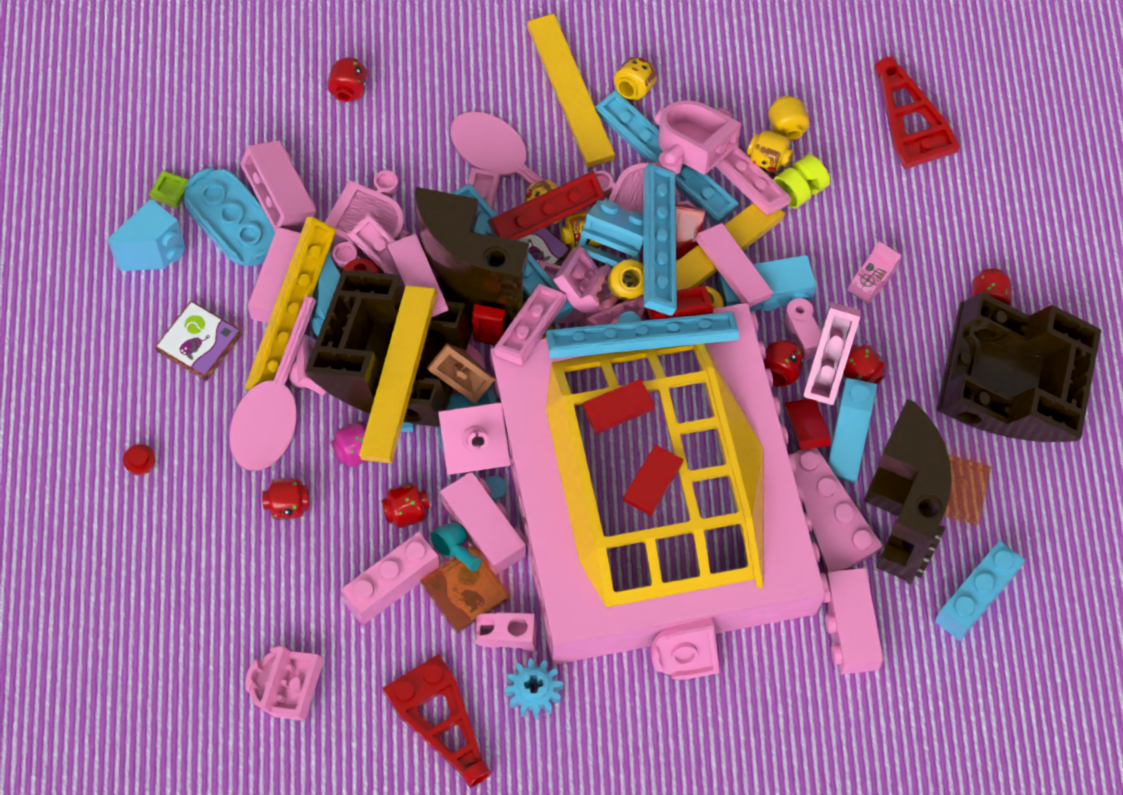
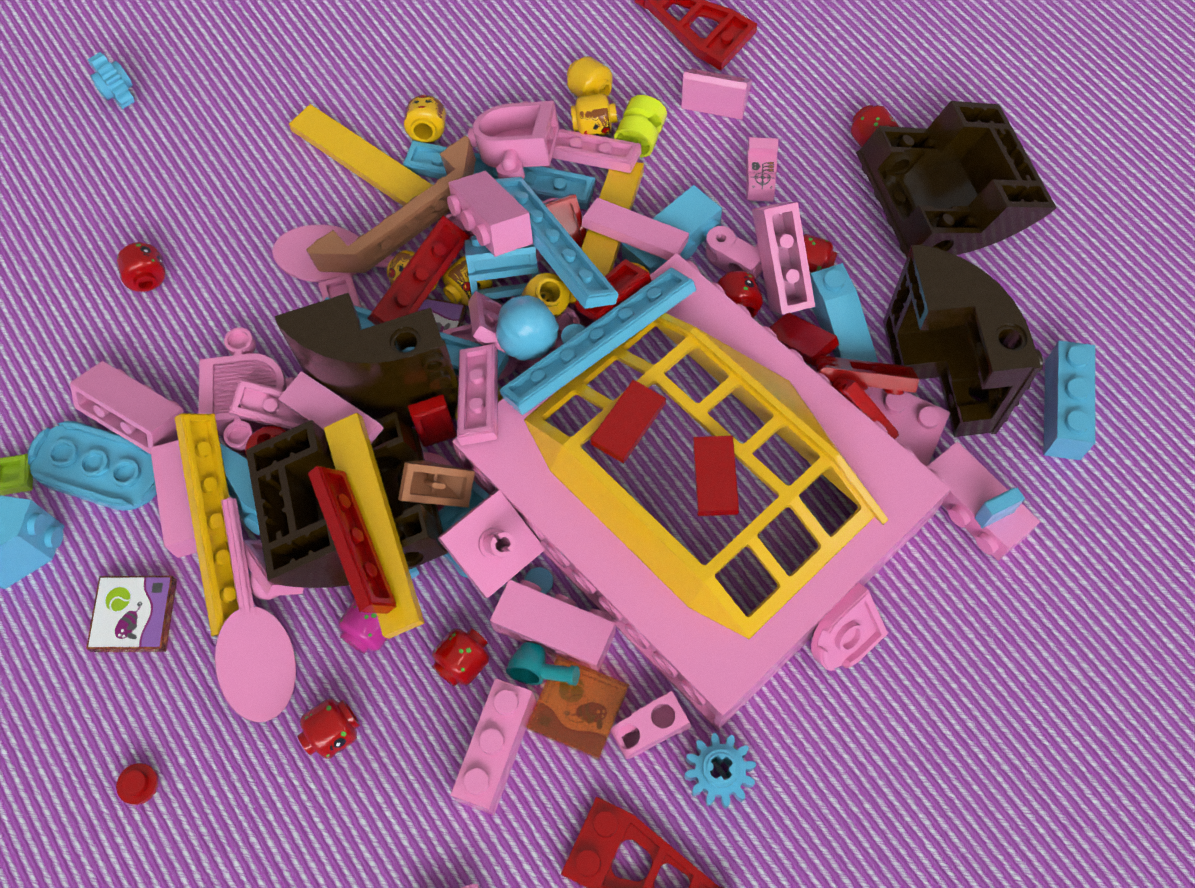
camera: 25 degrees left, 0 degrees up
none -> nougat slope [306,135,476,273]
none -> red tile [308,466,397,614]
none -> bright pink brick [447,170,533,257]
none -> medium azure hair [496,295,559,361]
none -> bright pink slope [681,68,752,120]
none -> red hinge [815,356,919,395]
none -> red tile [831,378,899,440]
none -> medium azure tile [975,487,1025,529]

